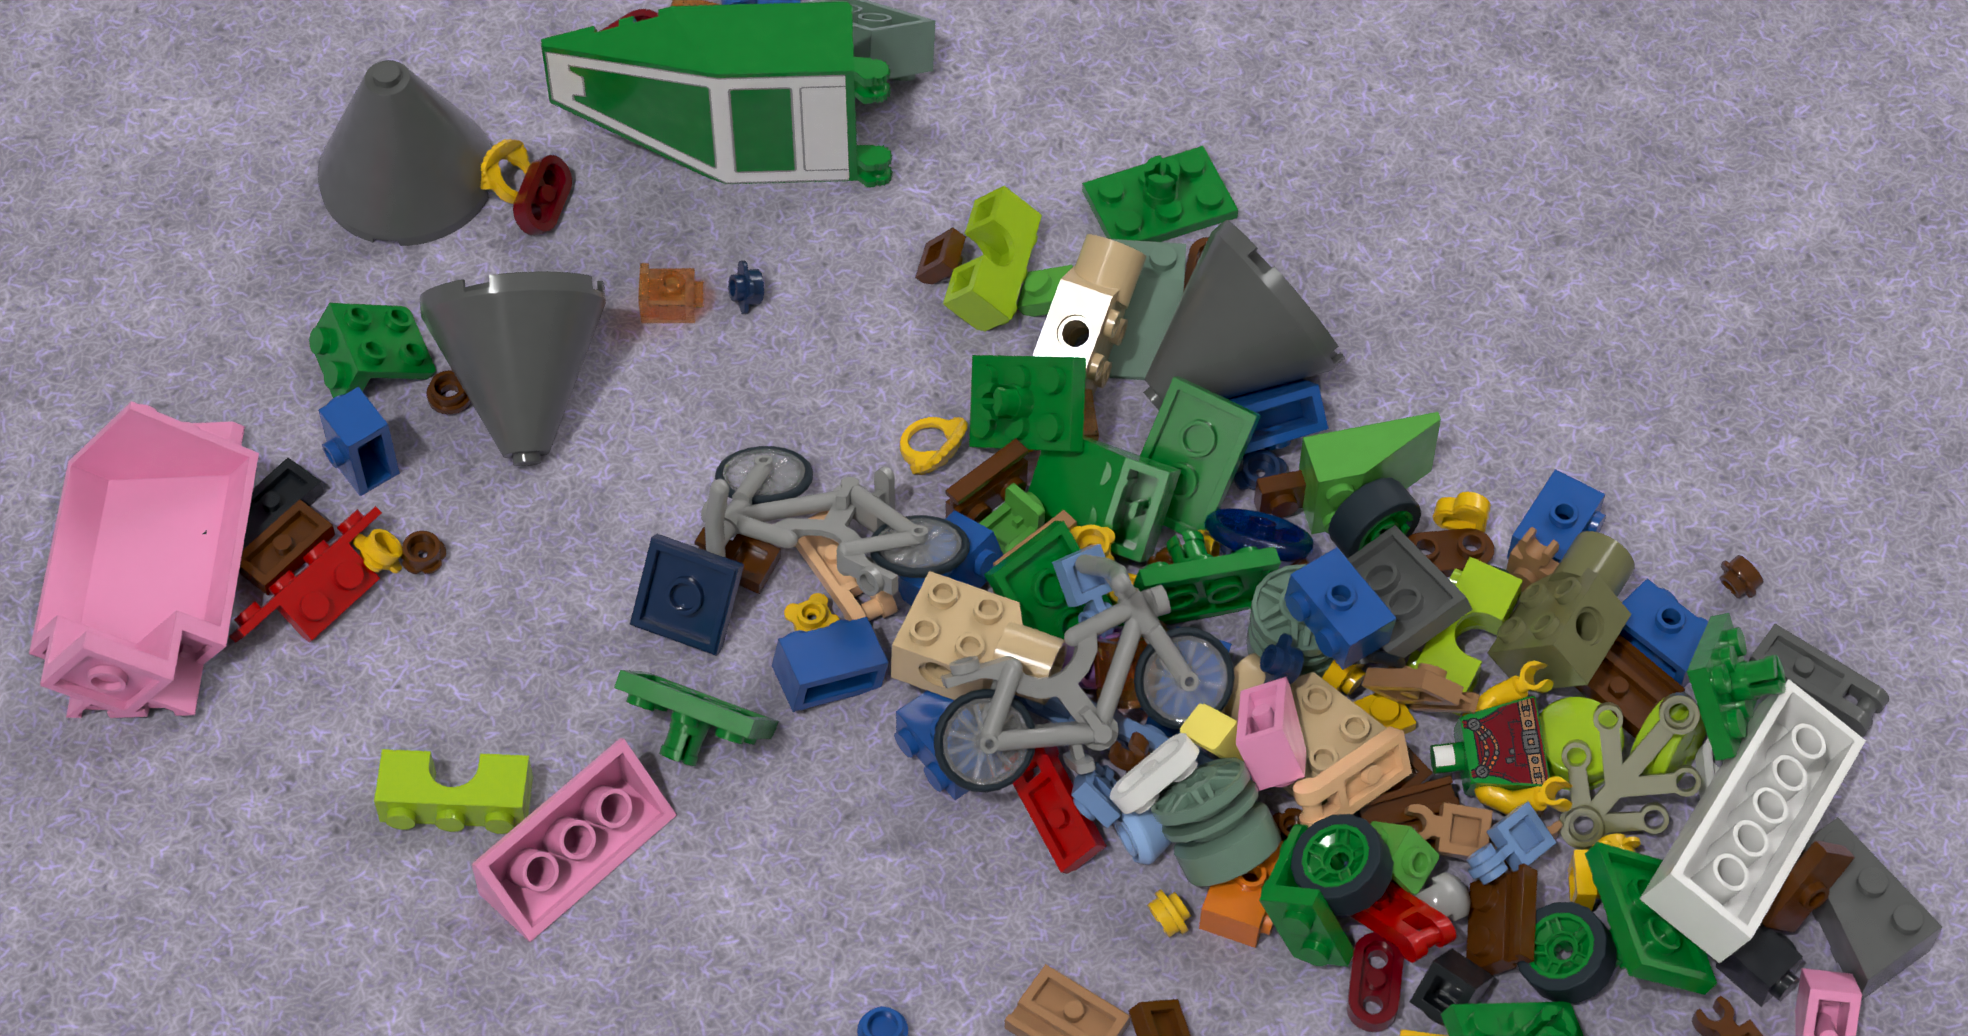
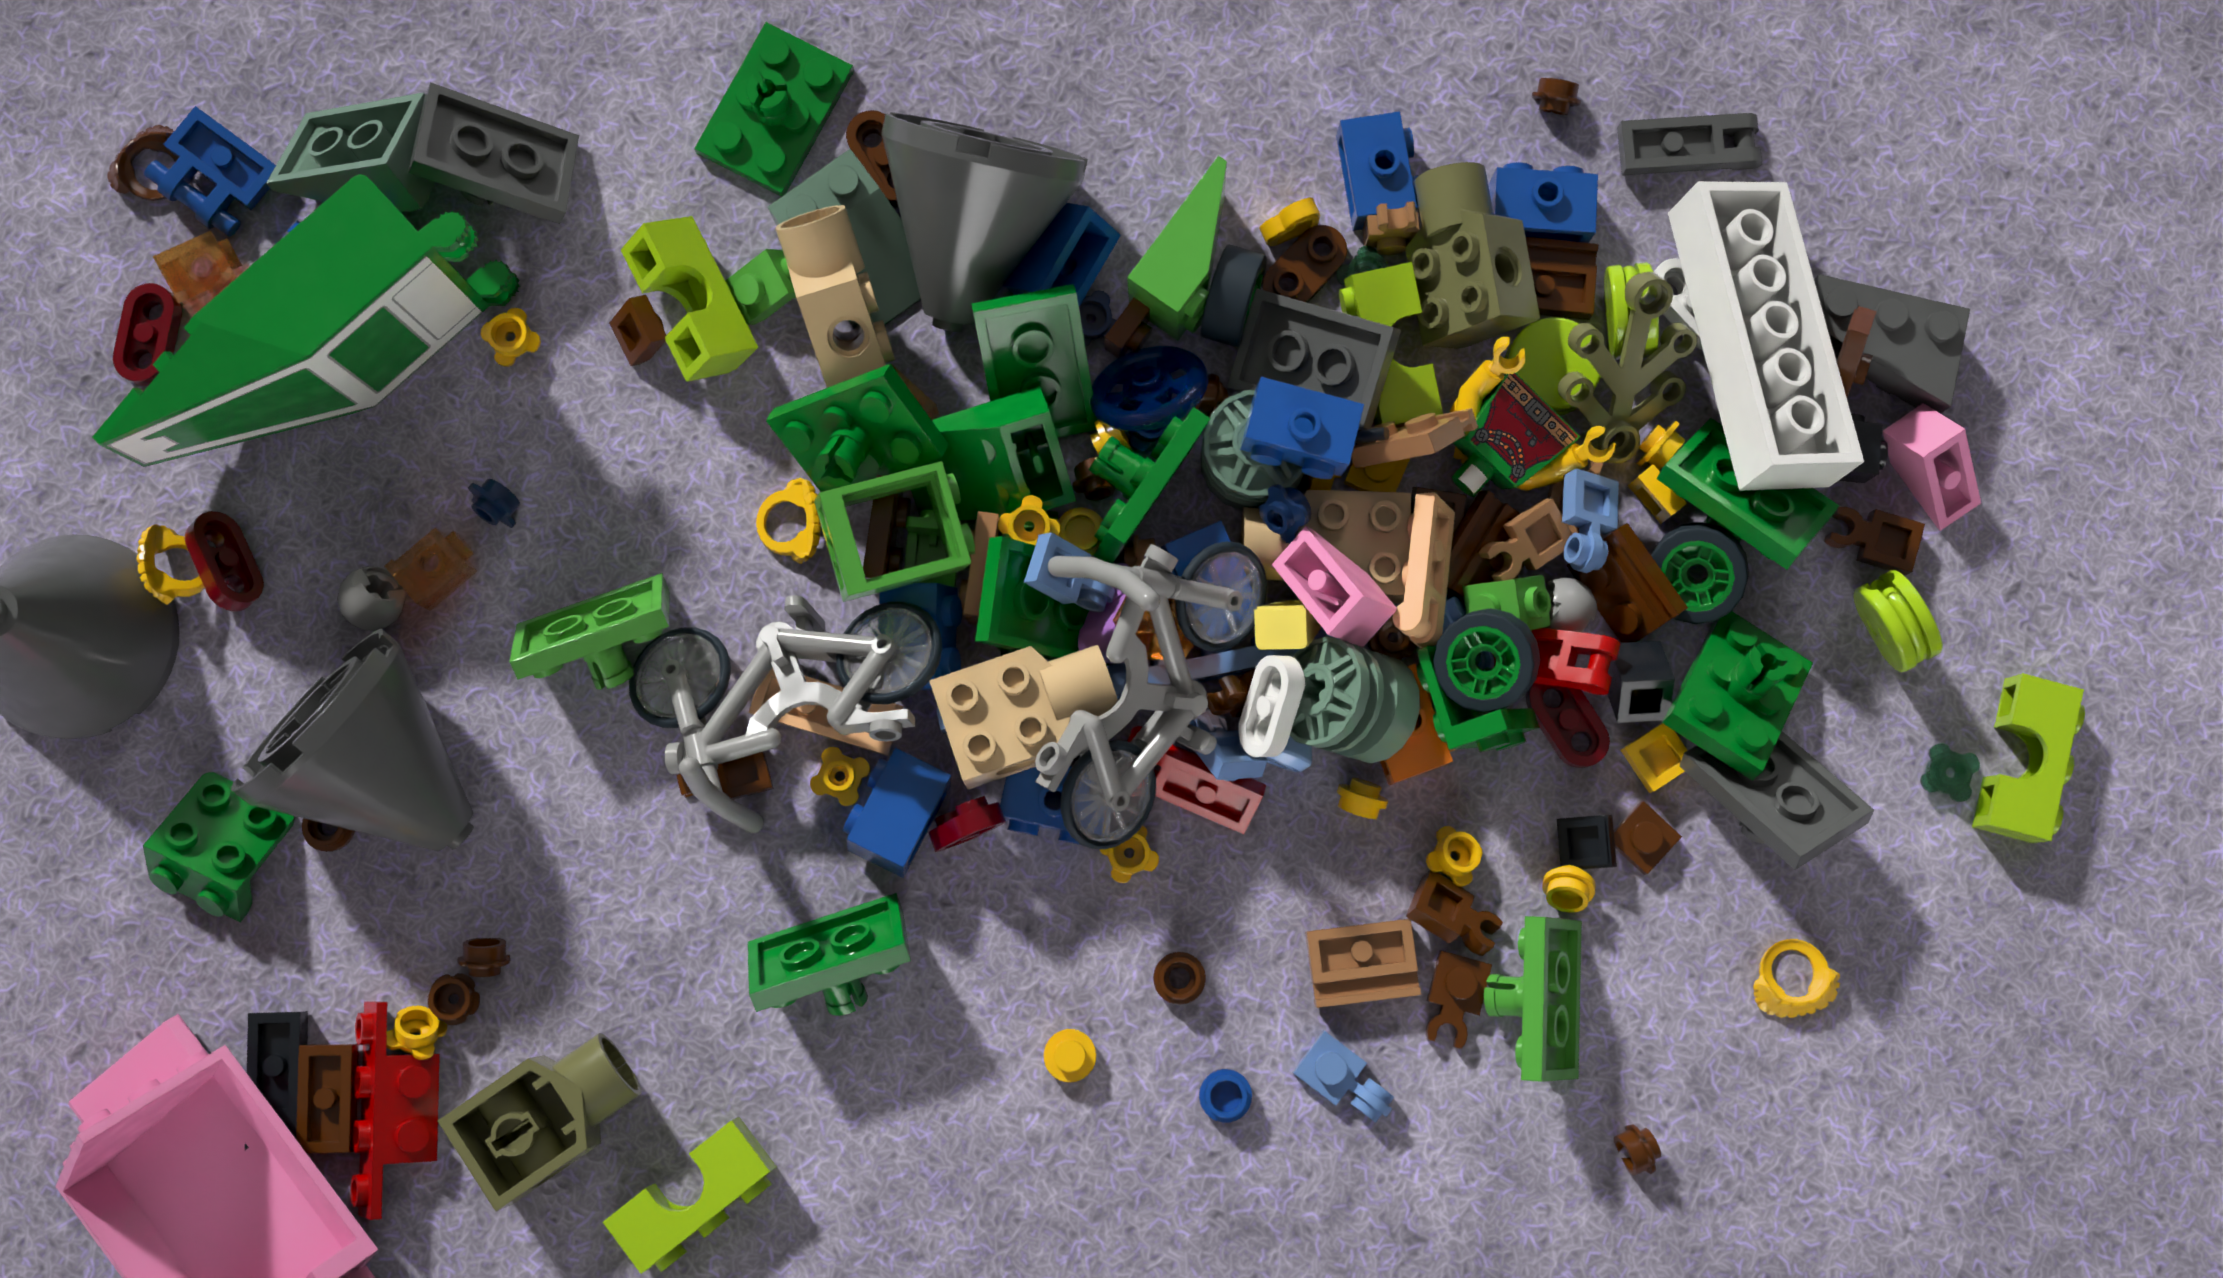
camera: 40 degrees left, 25 degrees up
blue brick [318,387,400,496] -> none
bright pink slope [471,738,677,942] -> none
dark blue plate [630,534,744,656] -> none
green plate [1687,613,1786,761] -> none
none -> light grey piece [337,566,406,631]
none -> dark grey plate [408,82,579,224]
none -> olive brick [438,1033,642,1212]
none -> reddish brown plate [457,938,511,977]
none -> yellow plate [481,308,541,367]
none -> bright green plate [509,573,670,690]
none -> bright green window [814,461,975,602]
none -> dark red plate [928,796,1006,852]
none -> yellow plate [1044,1029,1096,1082]
none -> yellow plate [1099,825,1159,883]
none -> reddish brown plate [1153,952,1206,1005]
none -> yellow plate [1426,826,1483,887]

